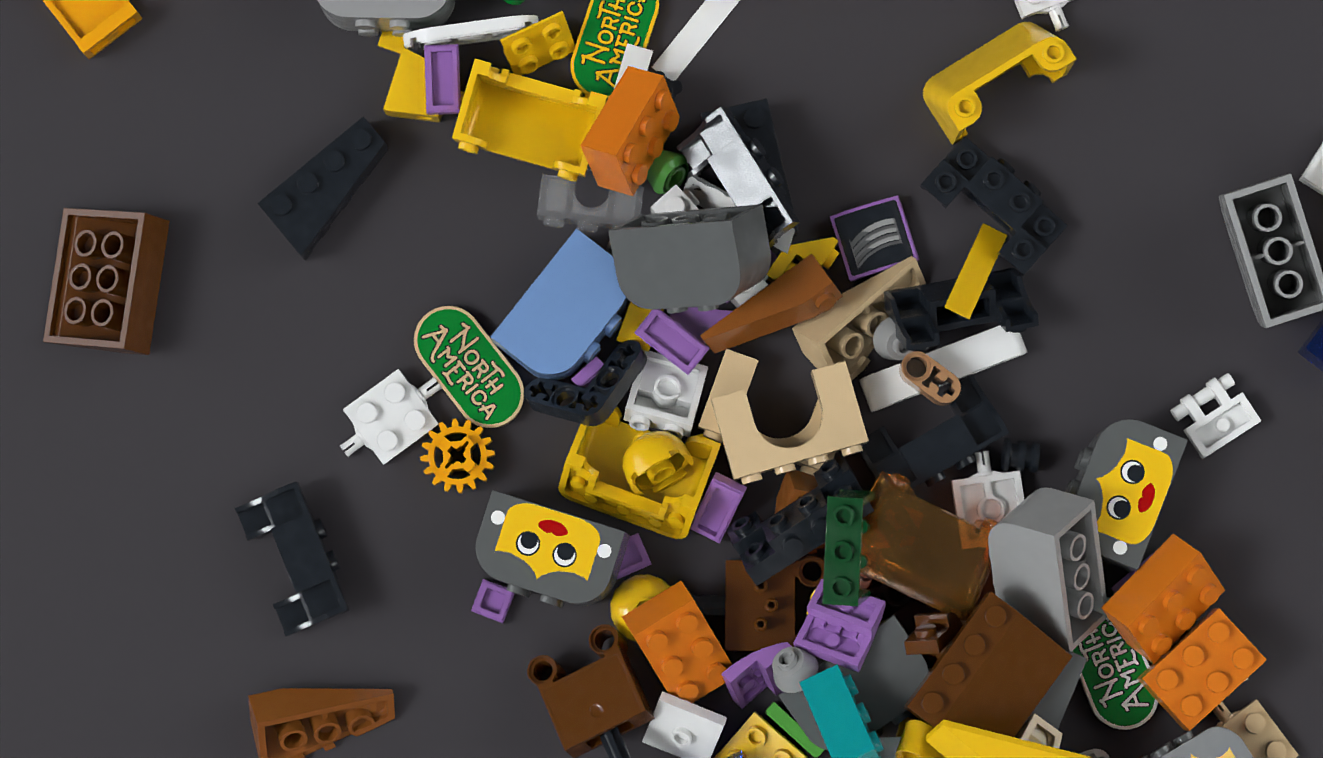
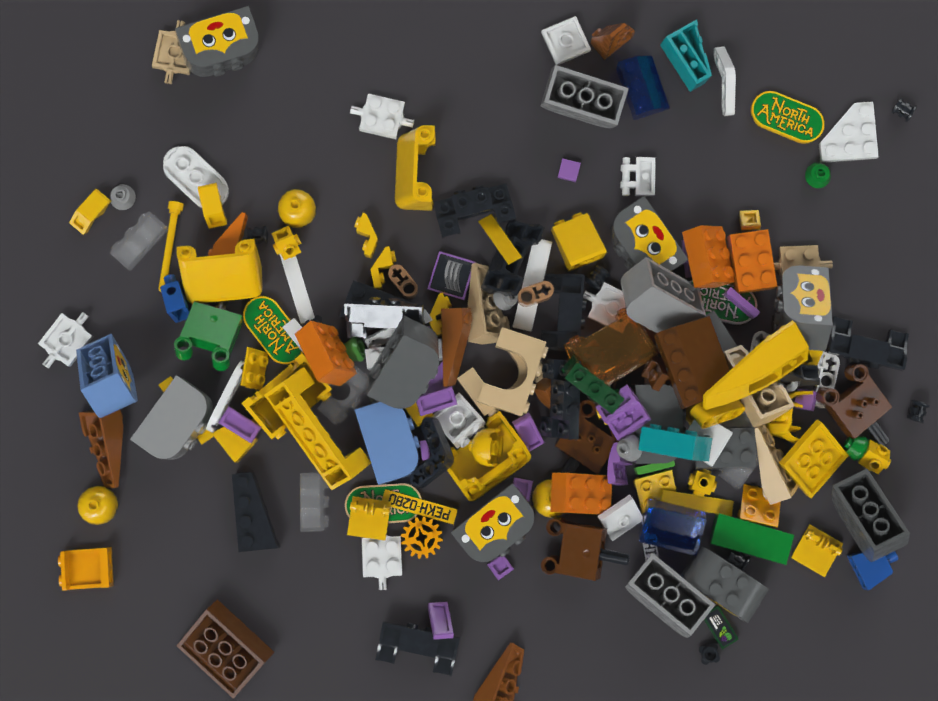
camera: 60 degrees left, 0 degrees up
none -> yellow plate [264,367,371,490]
none -> clear brick [300,473,329,532]
none -> yellow hinge [347,496,391,541]
none -> yellow slope [354,213,379,259]
none -> yellow slope [370,246,396,290]
none -> yellow sticker [382,489,457,524]
none -> medium nougat beam [388,265,418,299]
none -> medium lavender tile [428,602,454,639]
none -> yellow slope [551,212,607,272]
none -> medium lavender tile [558,158,581,182]
none -> medium lavender tile [723,287,760,319]
none -> yellow tile [739,210,761,230]

